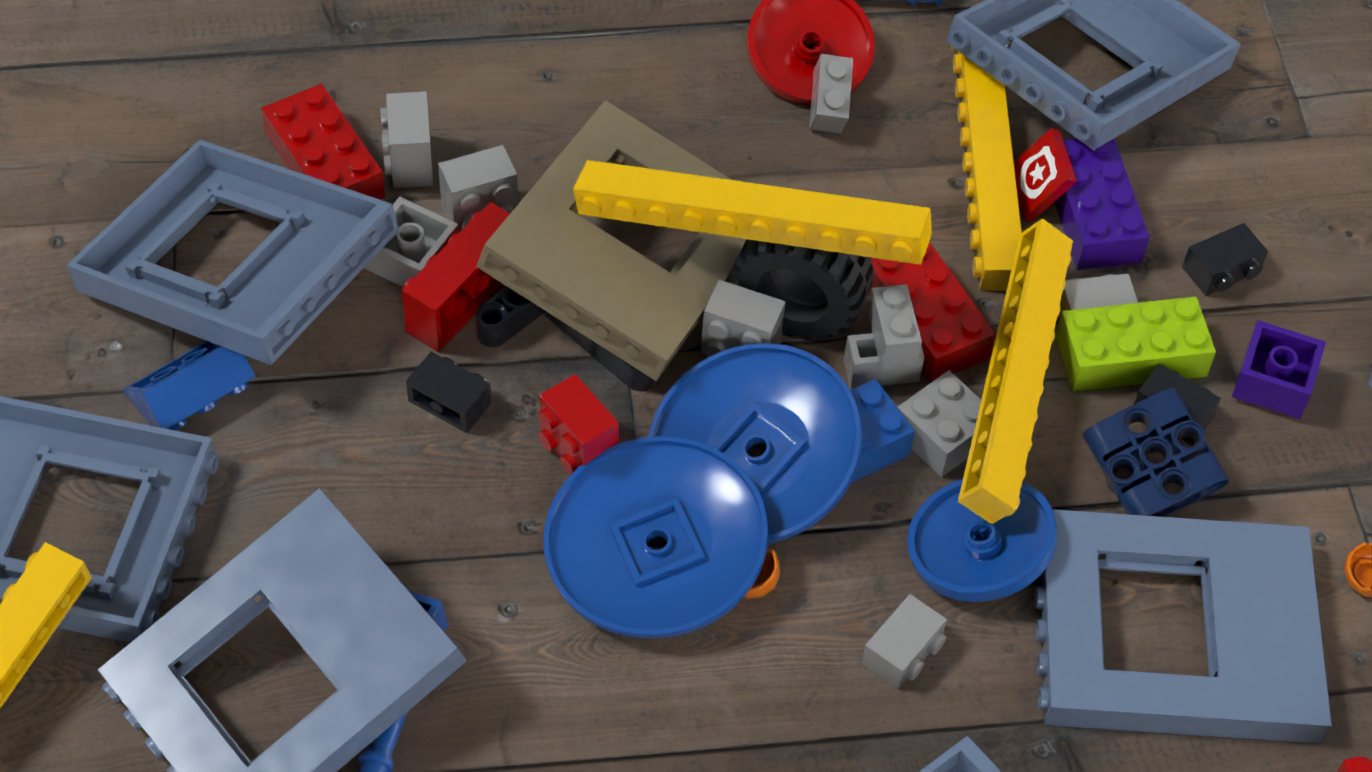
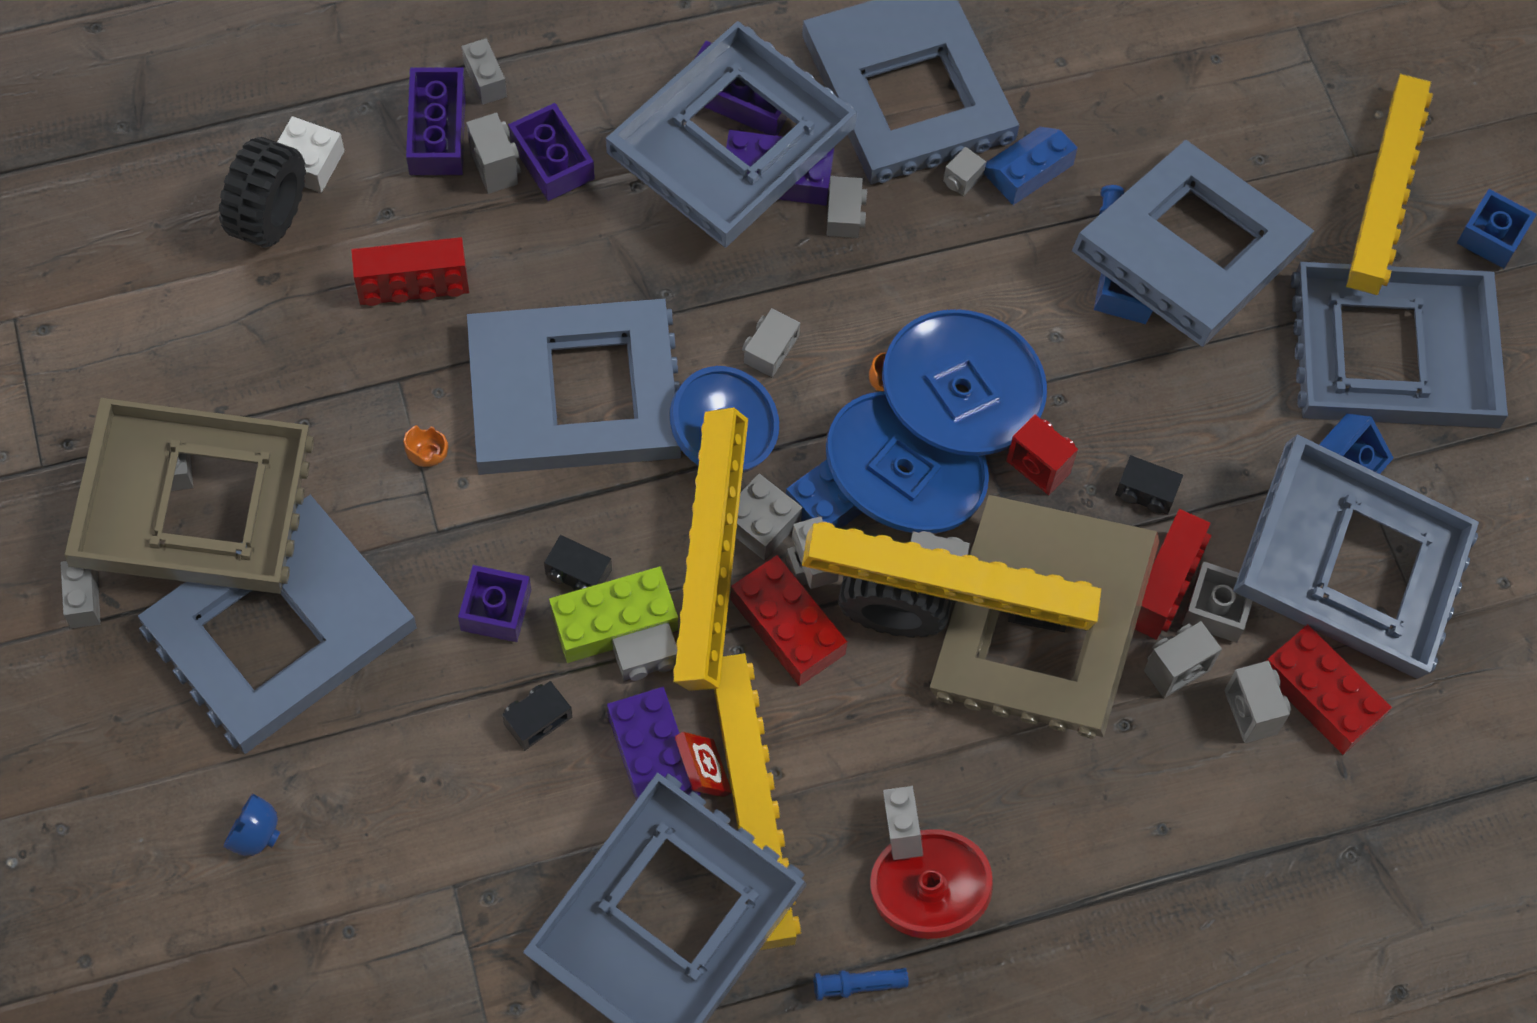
camera: 170 degrees right, 10 degrees up
dark blue connector [1082,388,1229,517] -> none

